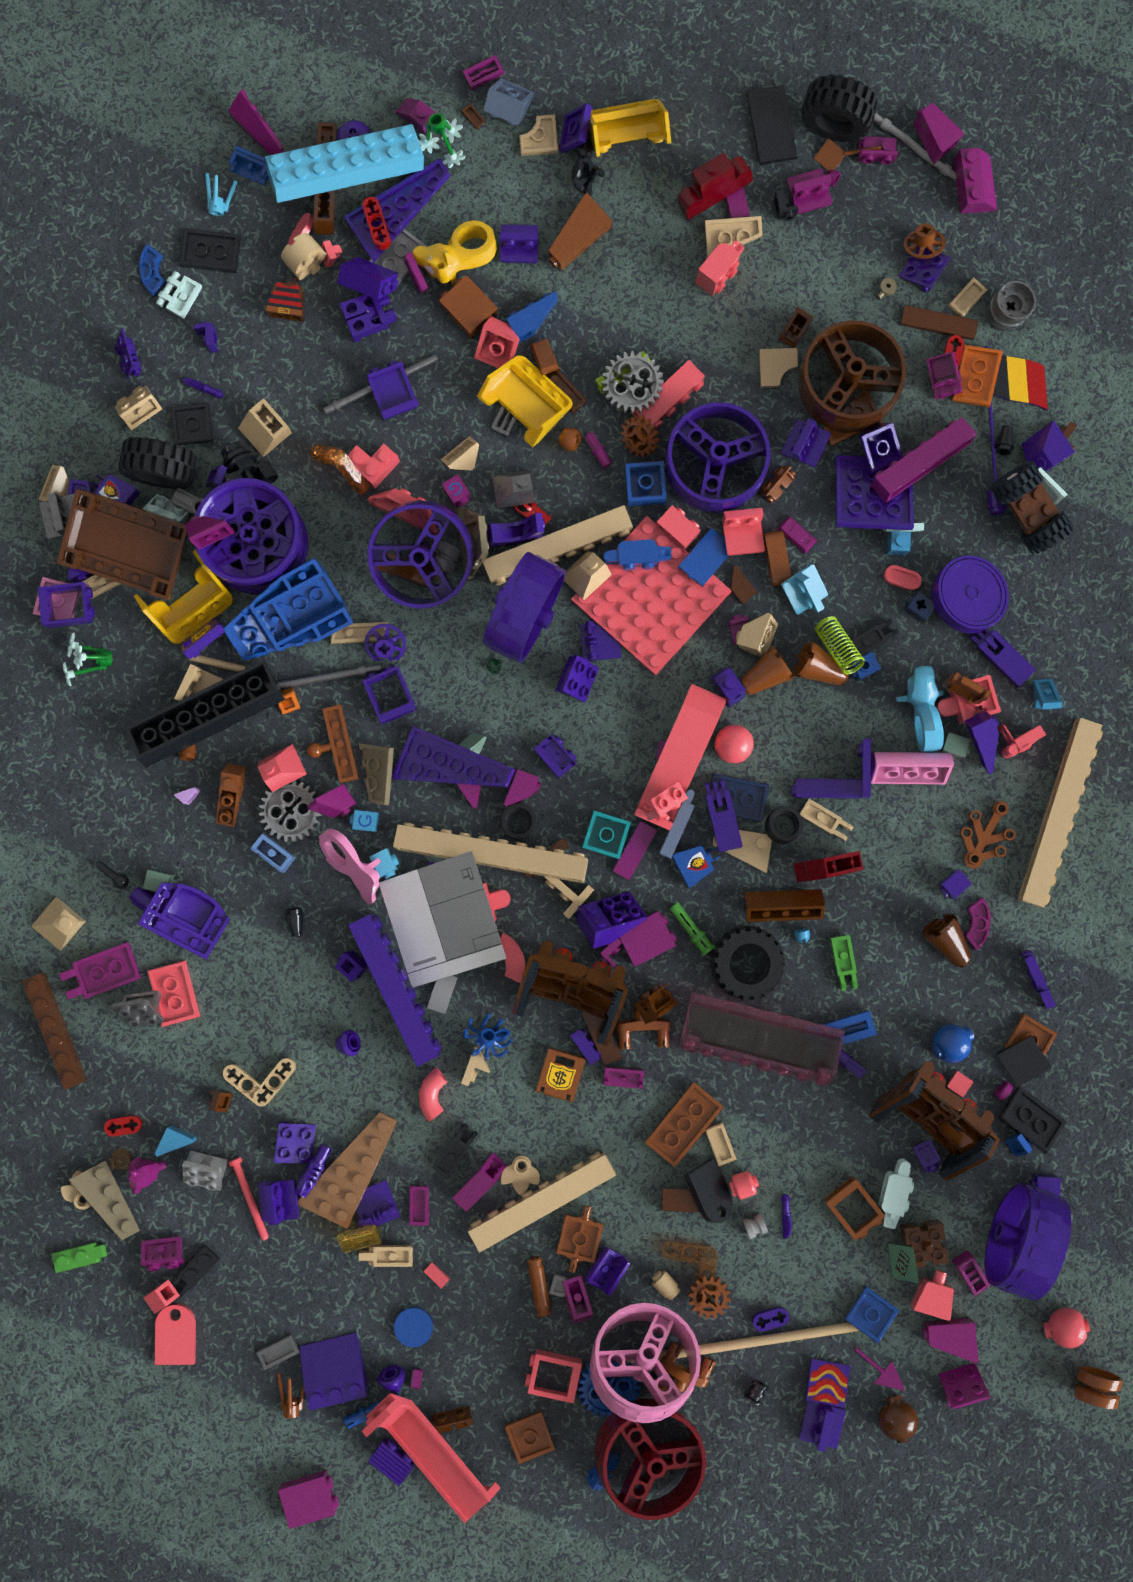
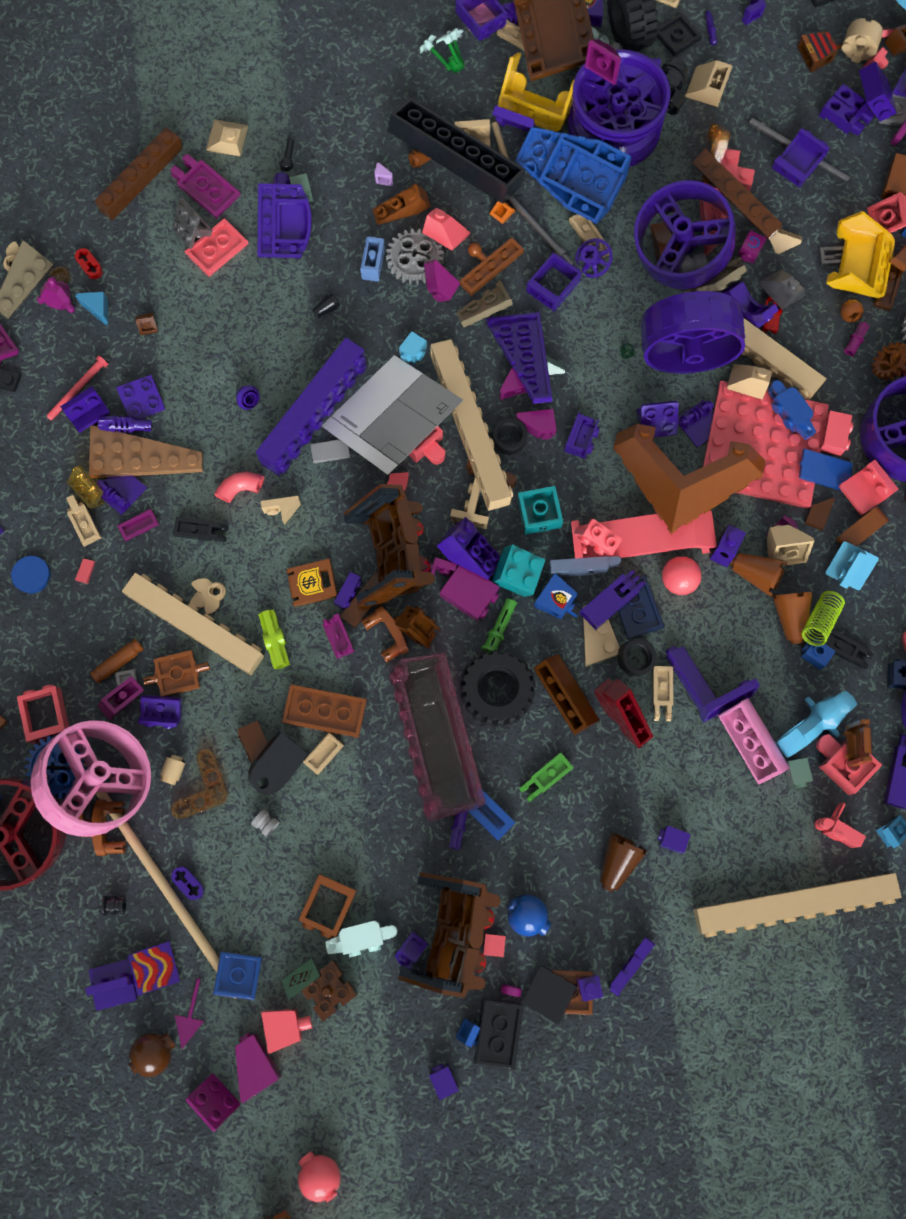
camera: 65 degrees right, 10 degrees down
light grey bracket [182,1151,228,1191] -> none
tan beam [223,1057,296,1106] -> none
bright pink animal [319,829,381,905] -> none
dark purple brick [335,950,369,982] -> none
dark azure brick [350,810,379,832] -> none
magenta slope [452,1153,507,1212] -> none
blue animal [462,1013,513,1062] -> none
magenta tile [613,821,657,880] -> none
blue brick [625,461,666,507] -> none
dark orange gear [688,1274,731,1319] -> none
coral head [729,1171,759,1200] -> none
magenta tile [777,515,818,554] -> none
dark purple piece [781,1194,792,1239] -> none
dark azure hinge [794,928,810,943] -> none
magenta slope [952,1250,991,1296] -> none
dark orange plant [960,801,1016,869] -> none
magenta tile [963,897,991,951] -> none
dark purple slope [965,710,999,775] -> none
dark purple wheel [984,1183,1071,1300] -> none
none -> lime piece [258,610,290,669]
none -> teal brick [492,544,545,597]
none -> dark purple brick [576,974,603,1002]
none -> dark orange wedge [613,424,765,534]
none -> reddish brown brick [692,148,782,240]

